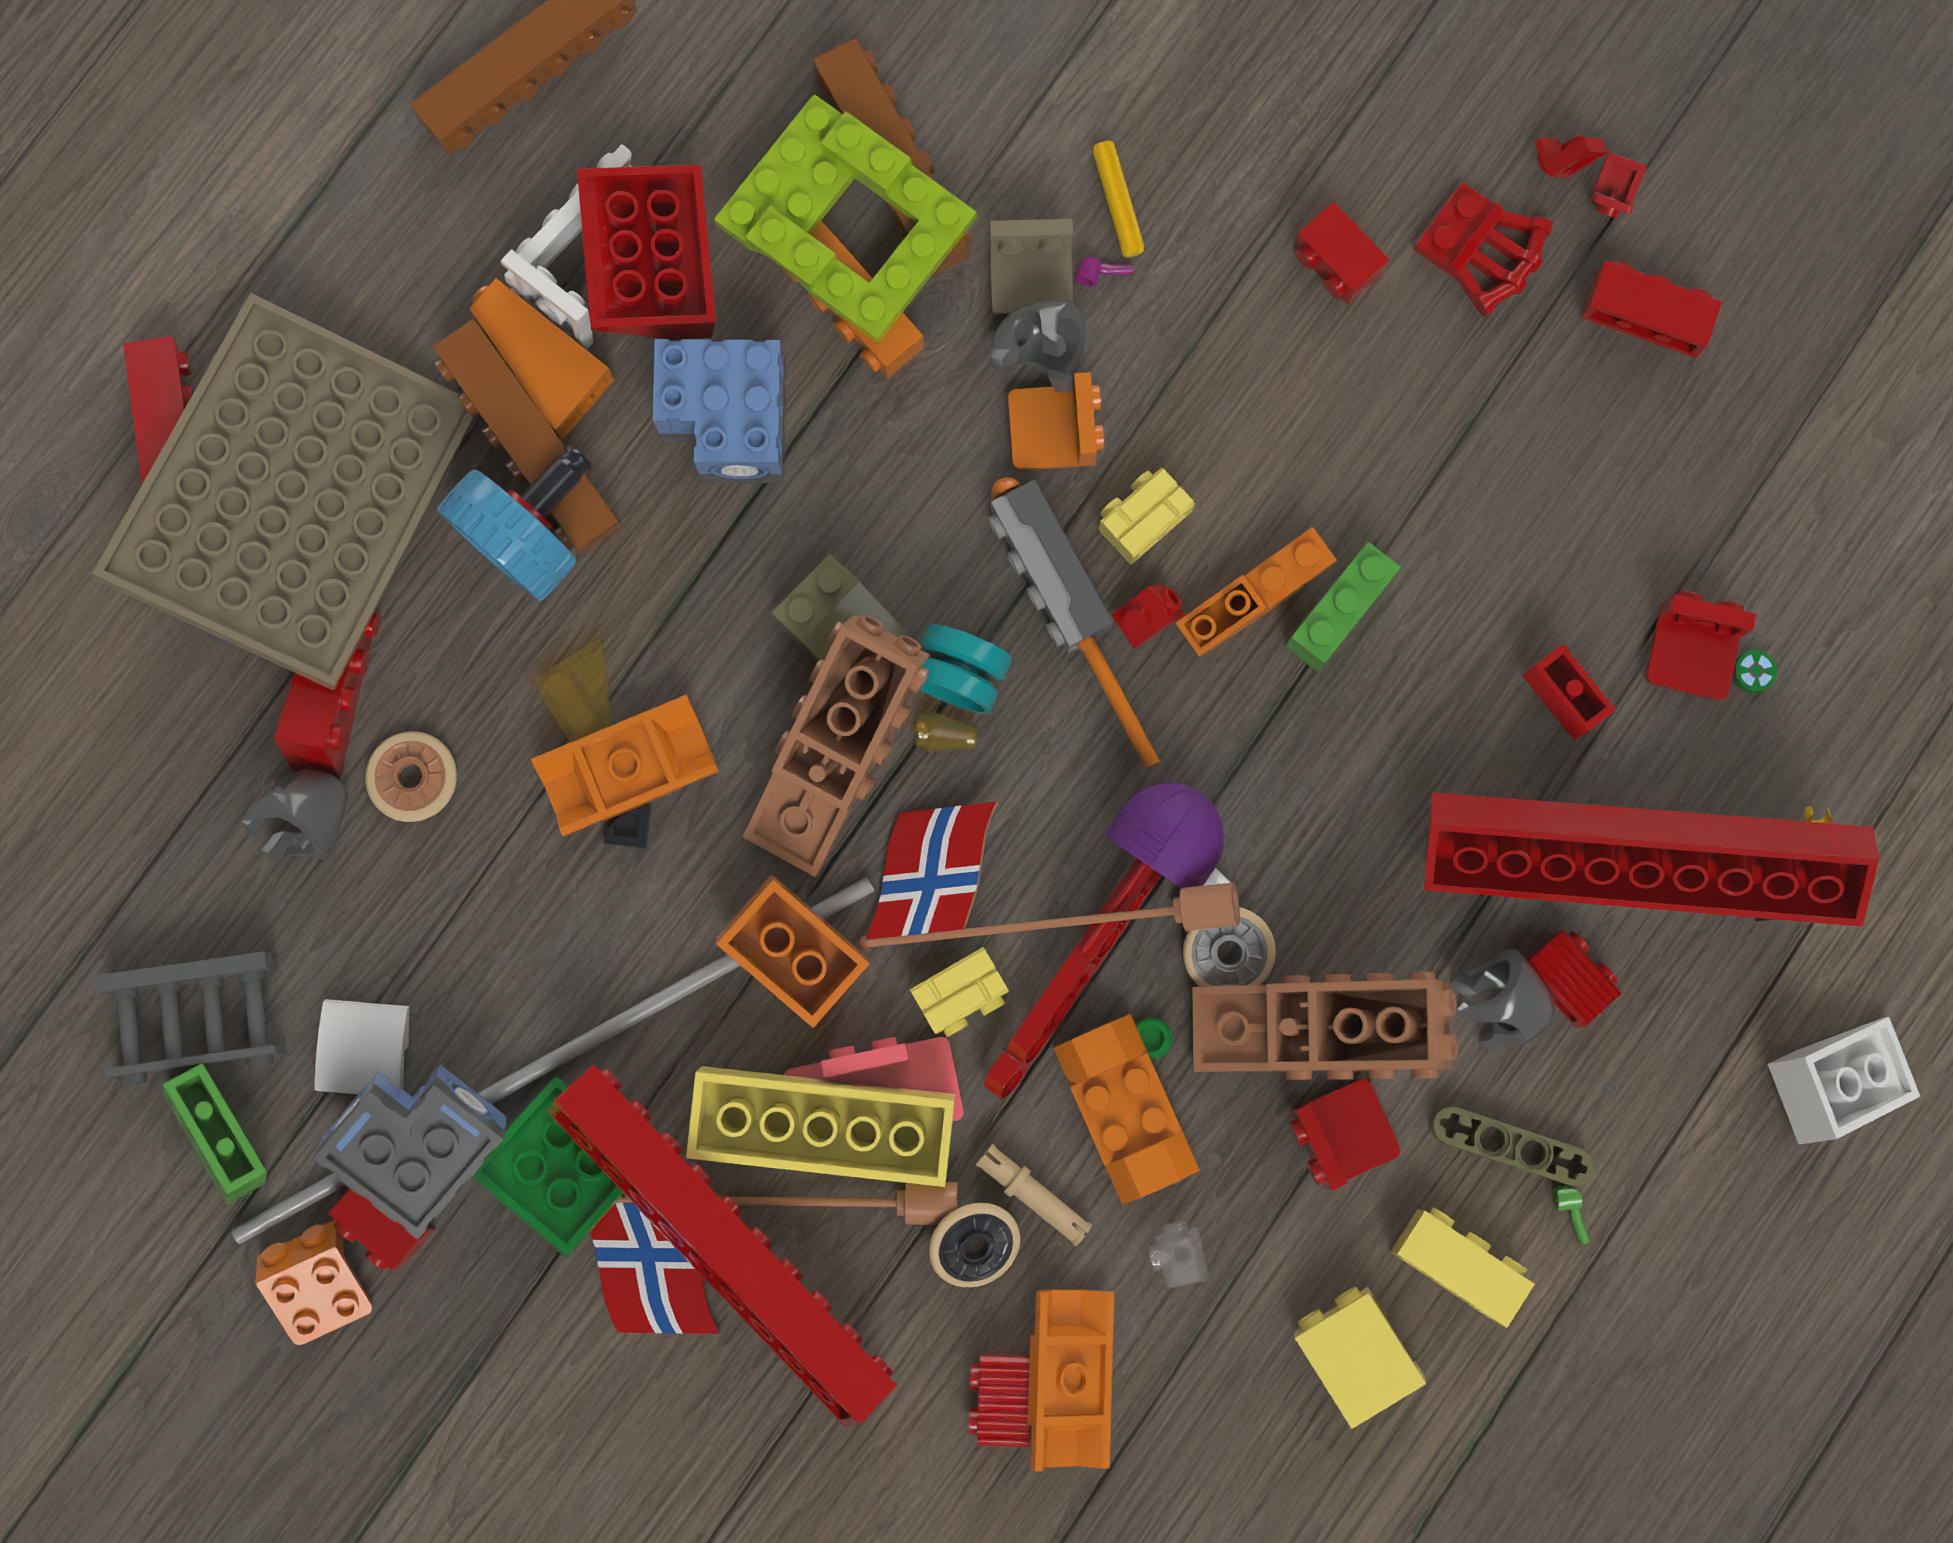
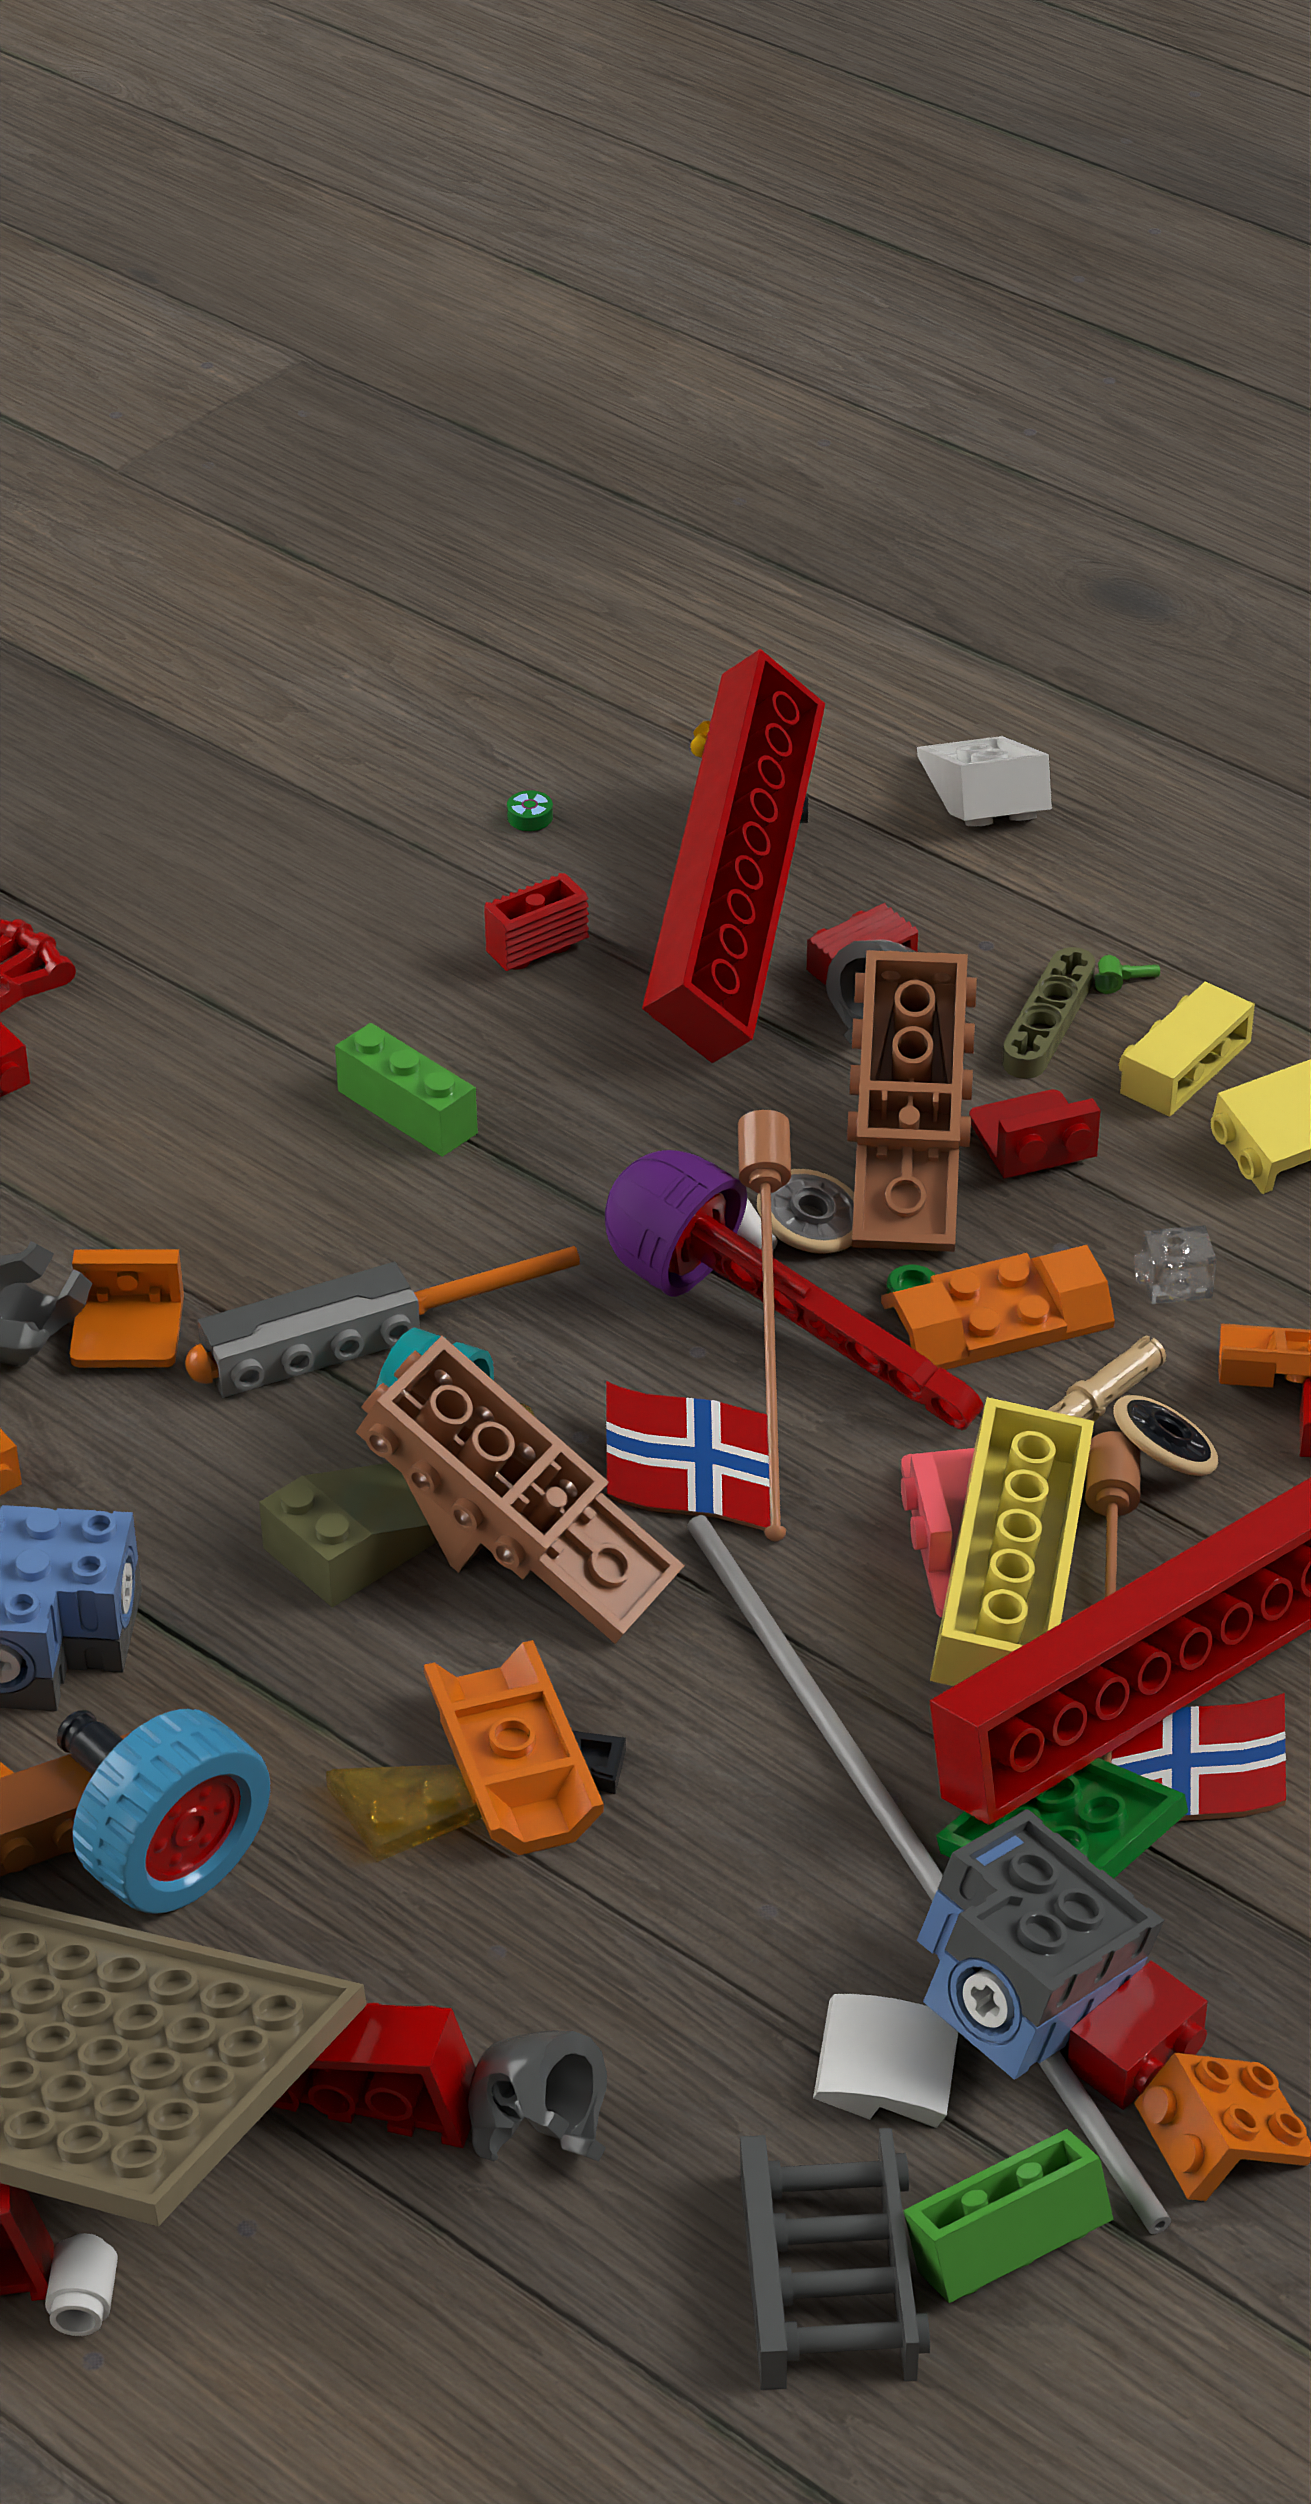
camera: 85 degrees left, 40 degrees down
wheel [365,731,457,822] -> none
orange brick [716,875,870,1028] -> none
light yellow brick [910,947,1009,1038] -> none
light yellow brick [1099,468,1195,565] -> none
red bracket [1112,583,1185,649] -> none
orange slope [1176,527,1338,657] -> none
red brick [1580,260,1722,359] -> none
red bracket [1645,591,1757,701] -> none

